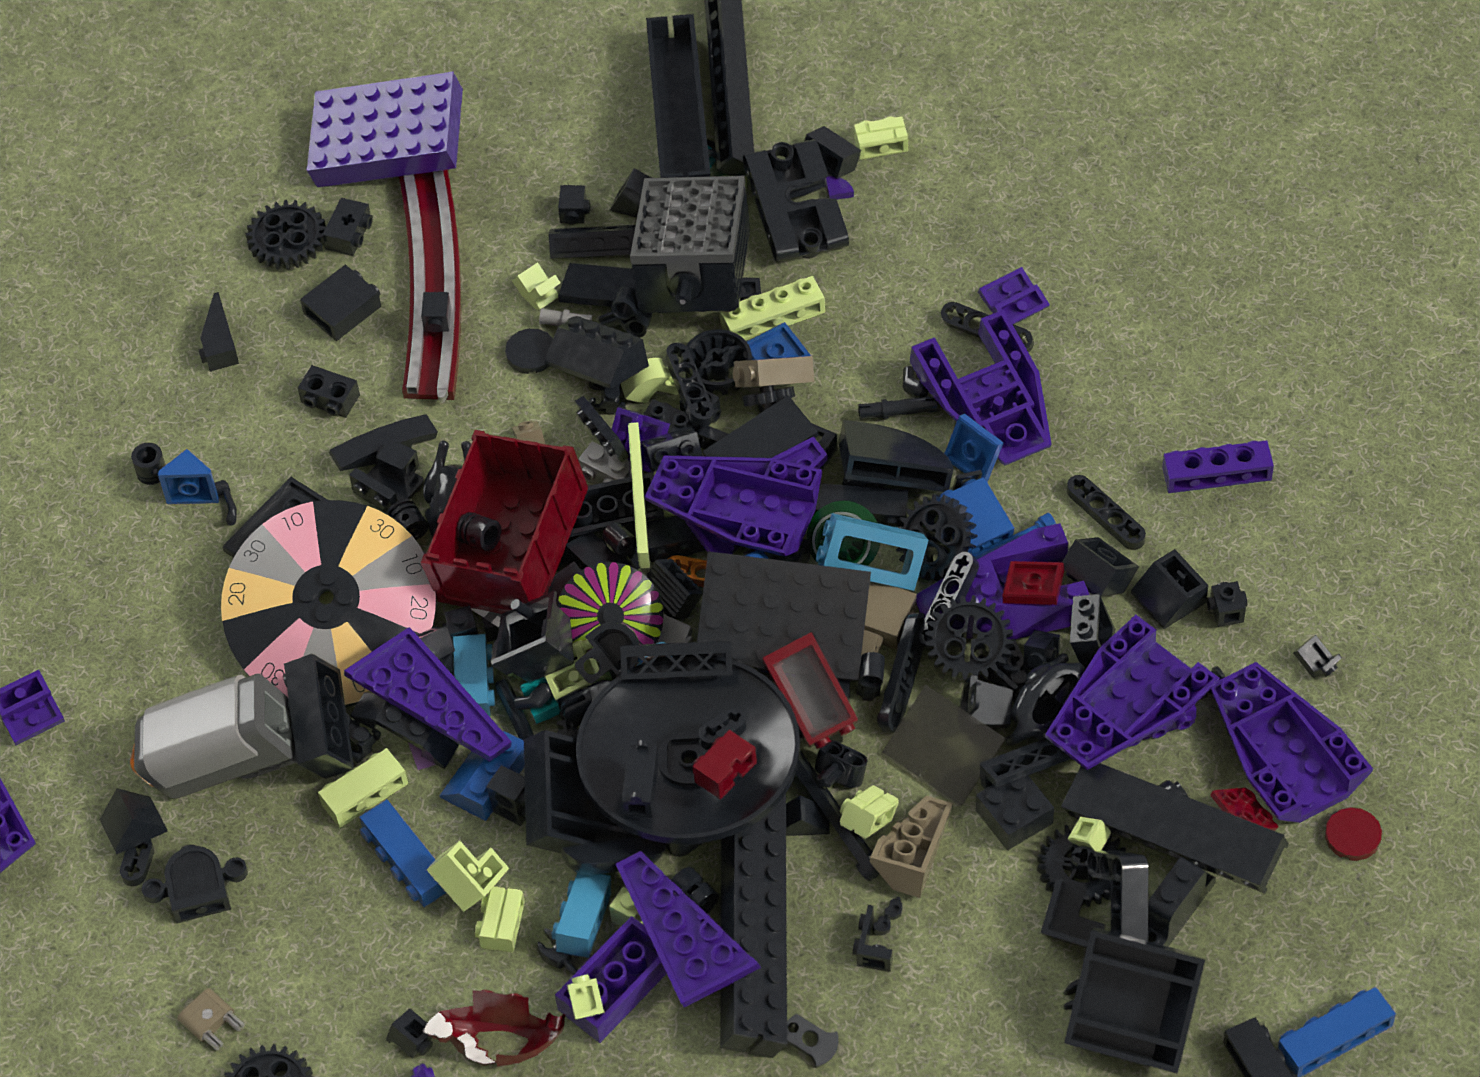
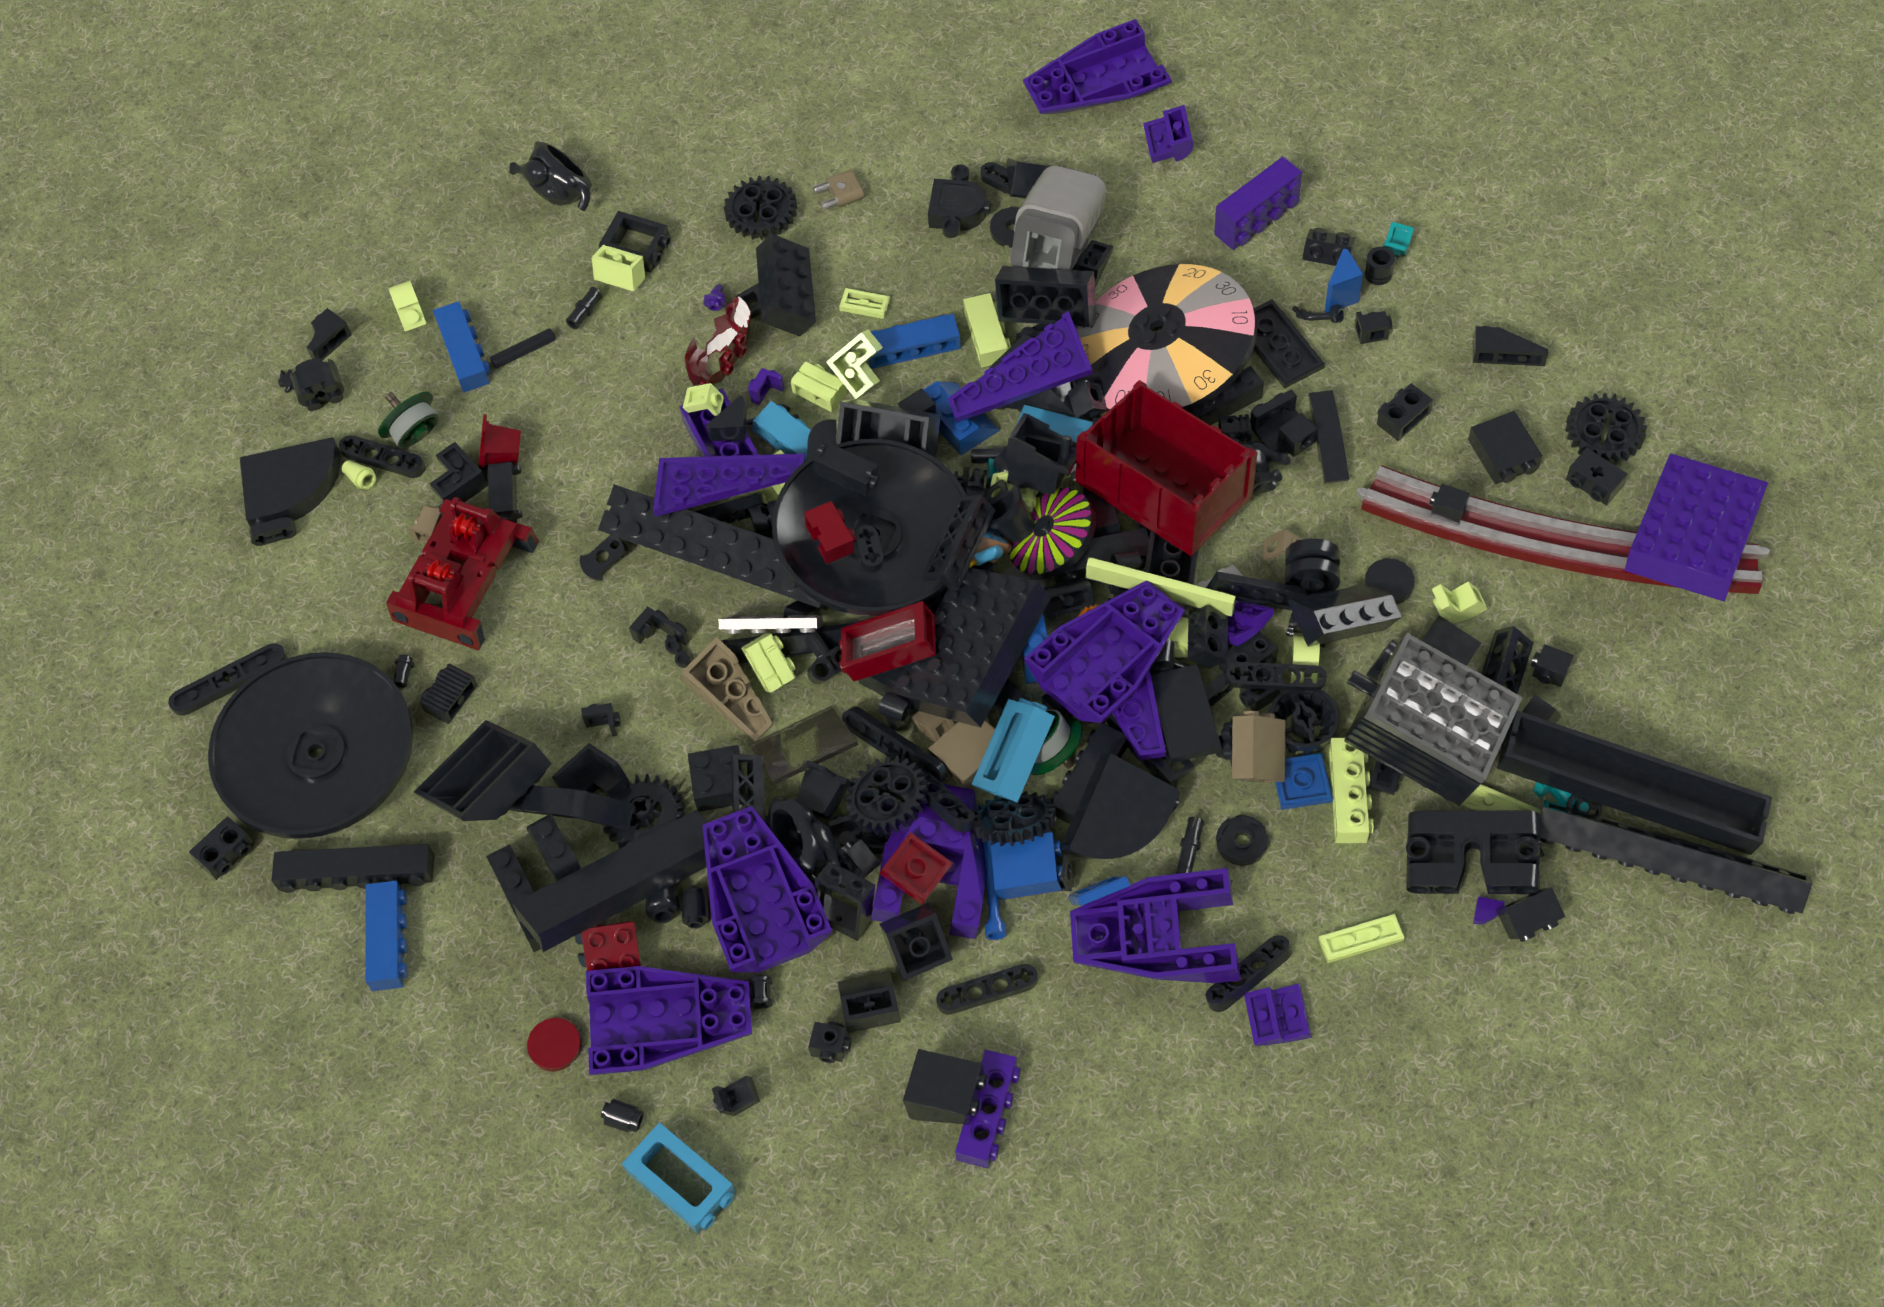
camera: 115 degrees right, 5 degrees up
black piece [456,512,501,551] -> none
light grey pin [539,308,592,326] -> none
yellowish green brick [854,116,908,160] -> none
yellowish green slope [1068,817,1111,851] -> none
none -> black brick [486,844,541,952]
none -> black bracket [581,703,621,736]
none -> black brick [601,1098,644,1133]
none -> dark azure piece [622,1122,736,1234]
none -> black brick [681,887,708,929]
none -> black slope [706,395,747,441]
none -> wing [719,614,823,634]
none -> dark purple bracket [748,368,785,405]
none -> black brick [756,233,816,336]
none -> yellowish green tile [839,288,890,319]
none -> black slope [903,1049,987,1125]
none -> black tile [990,207,1019,248]
none -> dark purple brick [1214,156,1302,250]
none -> black tile [1216,815,1269,866]
none -> black wheel [1285,538,1340,596]
none -> black bracket [1302,228,1355,266]
none -> yellowish green tile [1318,914,1405,963]
none -> black brick [1354,311,1392,344]
none -> teal bracket [1383,222,1414,257]

